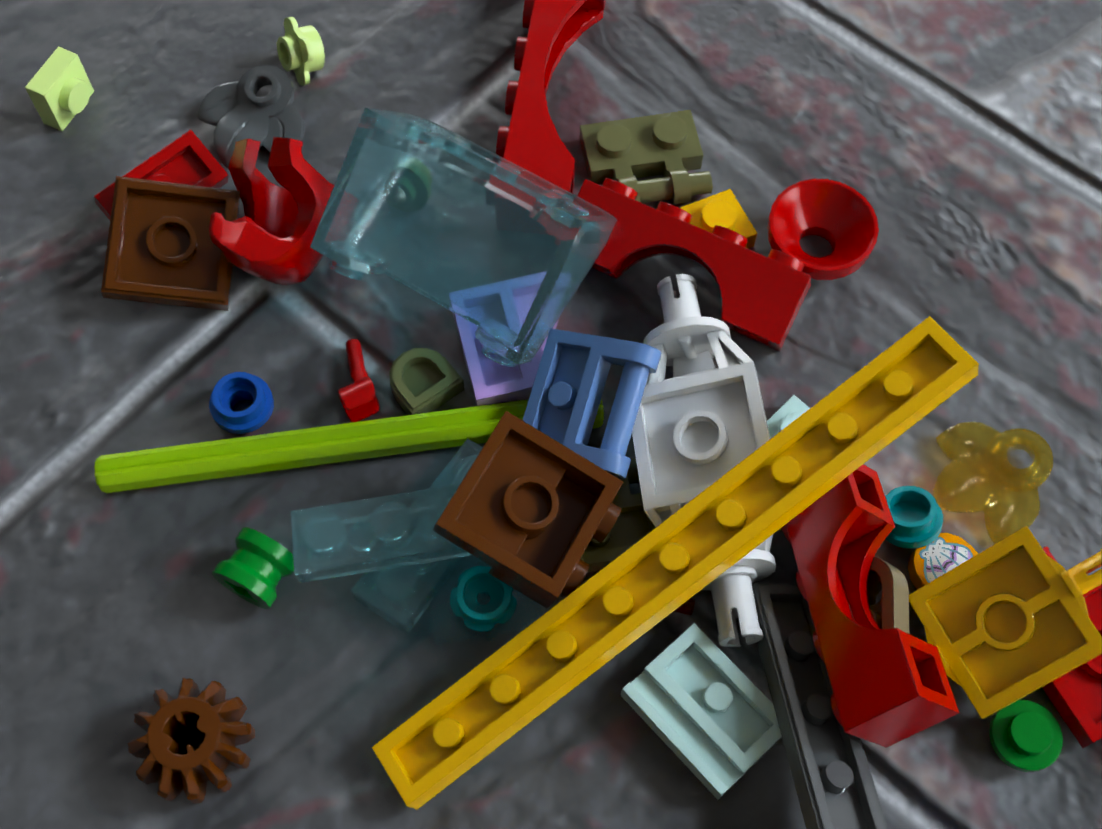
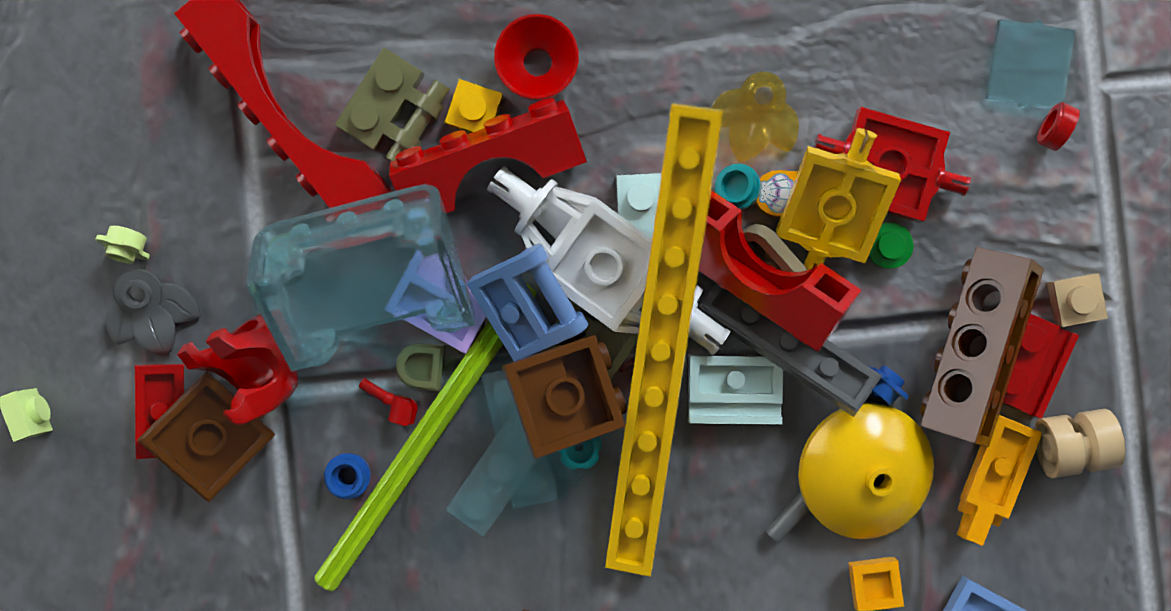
camera: 45 degrees left, 25 degrees up
green wheel [212,527,299,609] -> none

